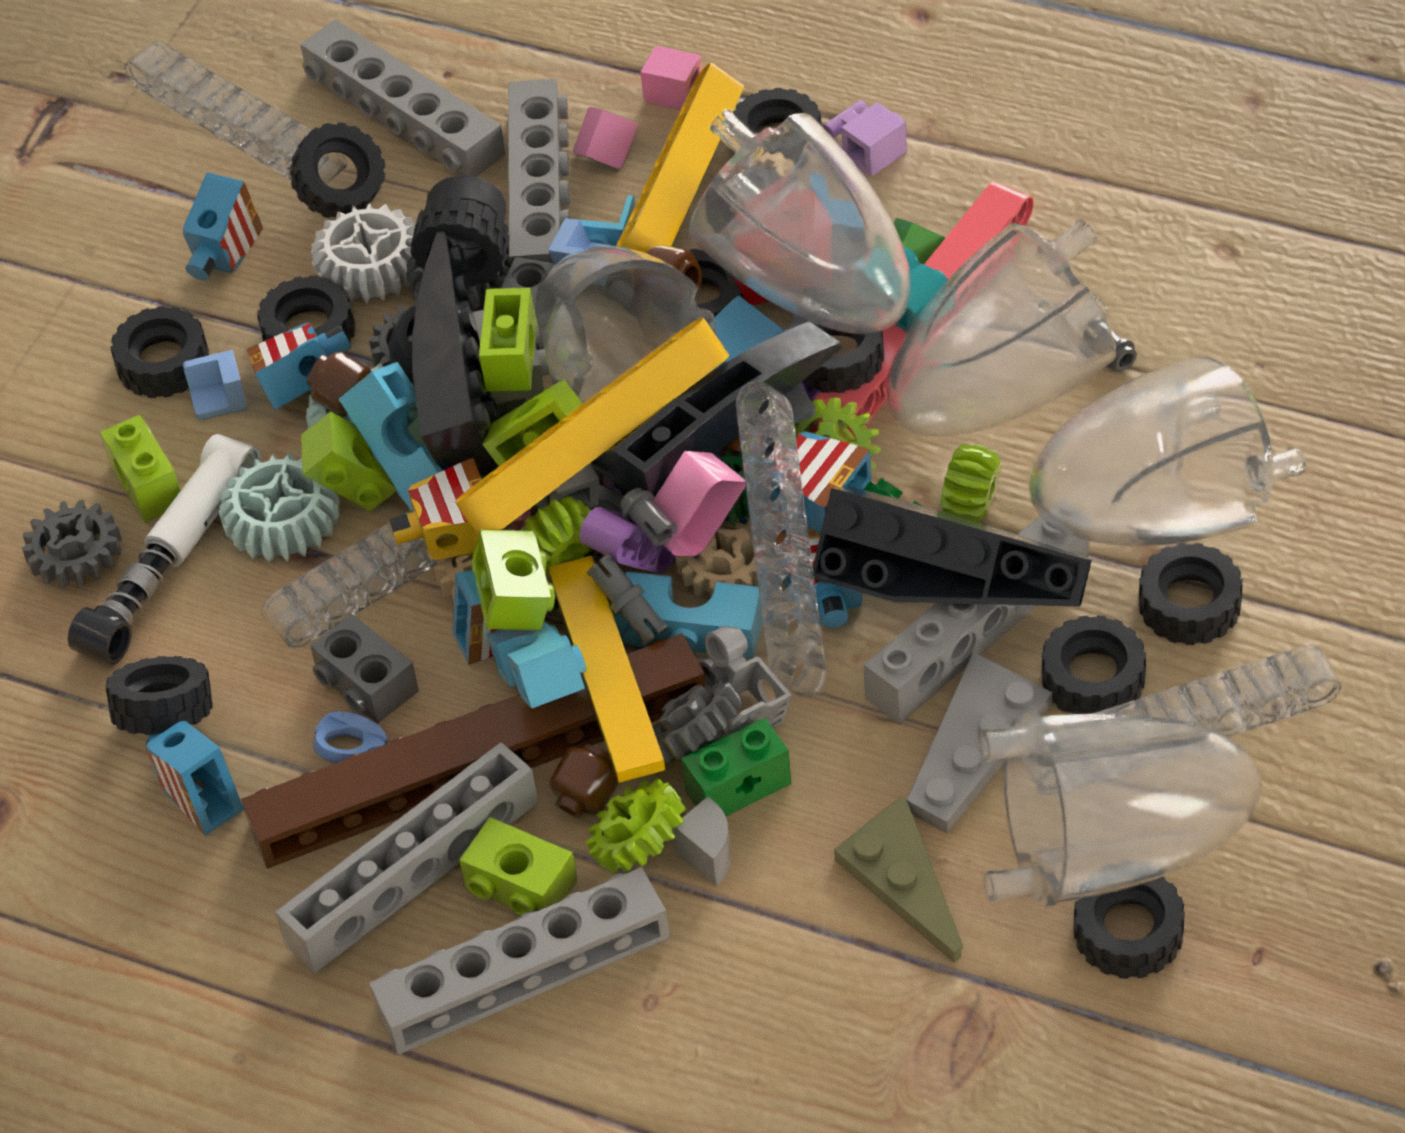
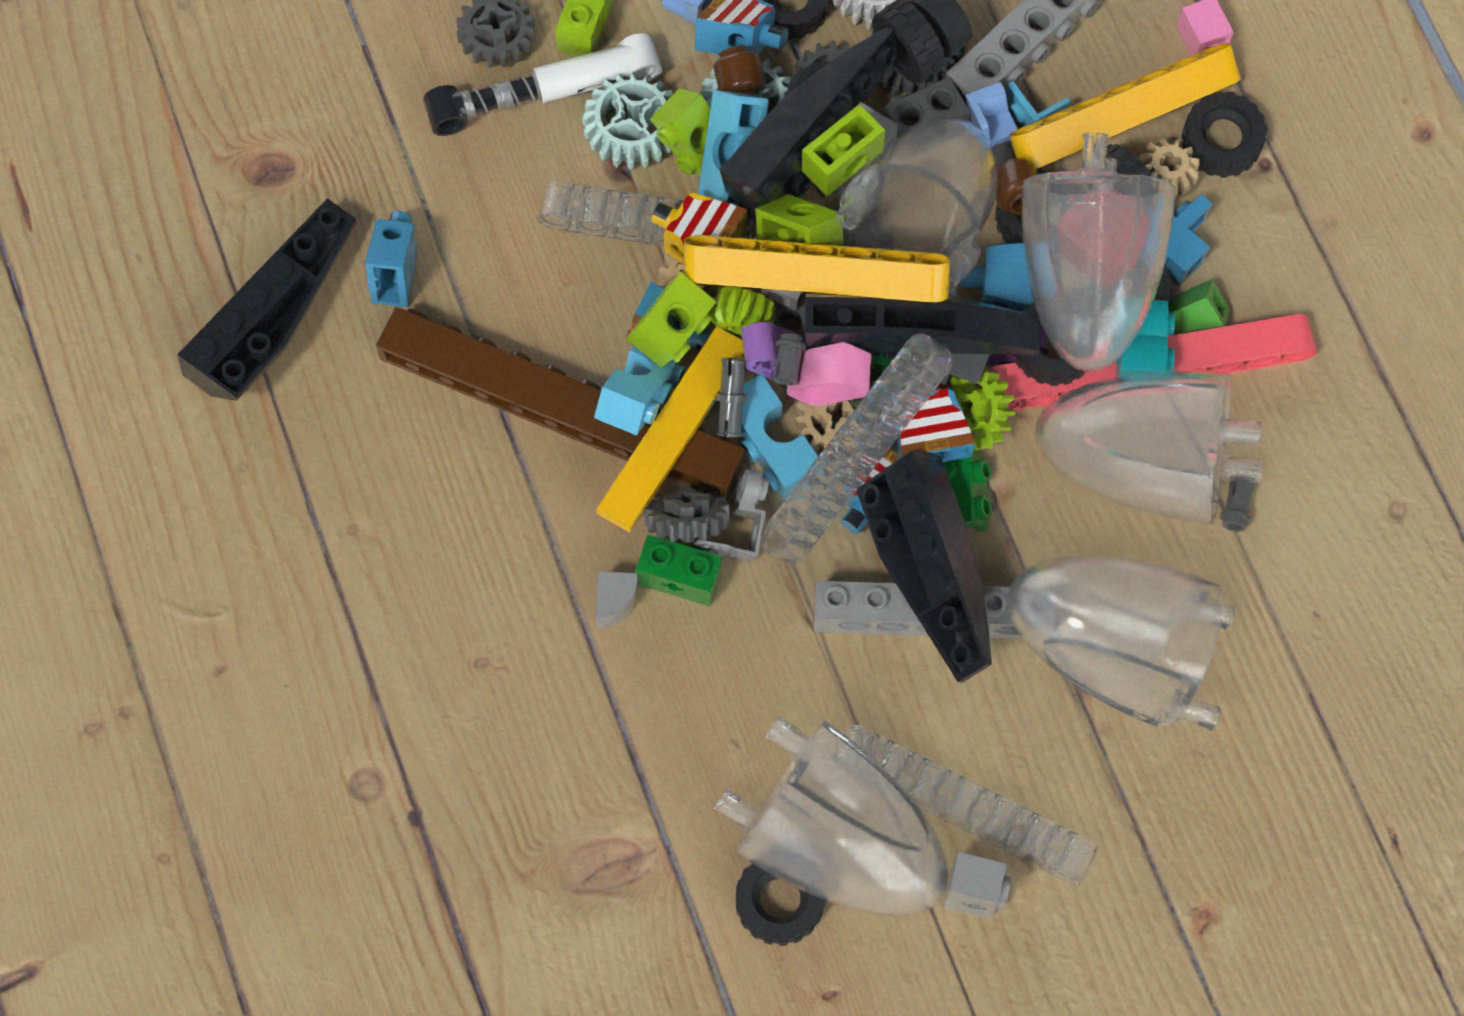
camera: 40 degrees right, 20 degrees up
black tyre [105,656,213,735] -> none
light grey brick [275,742,538,974] -> none
dark grey brick [310,614,419,724] -> none
medium blue piece [313,711,388,763] -> none
light grey brick [369,867,670,1055] -> none
lime brick [459,817,578,916] -> none
reddish brown head [549,743,619,818] -> none
bright pink panel [573,107,638,169] -> none
lime gear [586,778,686,873] -> none
lavender brick [822,100,907,177] -> none
olive wing [834,796,963,963] -> none
light grey wing [907,652,1052,833] -> none
lime gear [940,443,1001,523] -> none
black tyre [1042,615,1146,720] -> none
black tyre [1139,542,1243,645] -> none
none -> black wedge [177,198,357,401]
none -> light grey brick [943,852,1011,919]

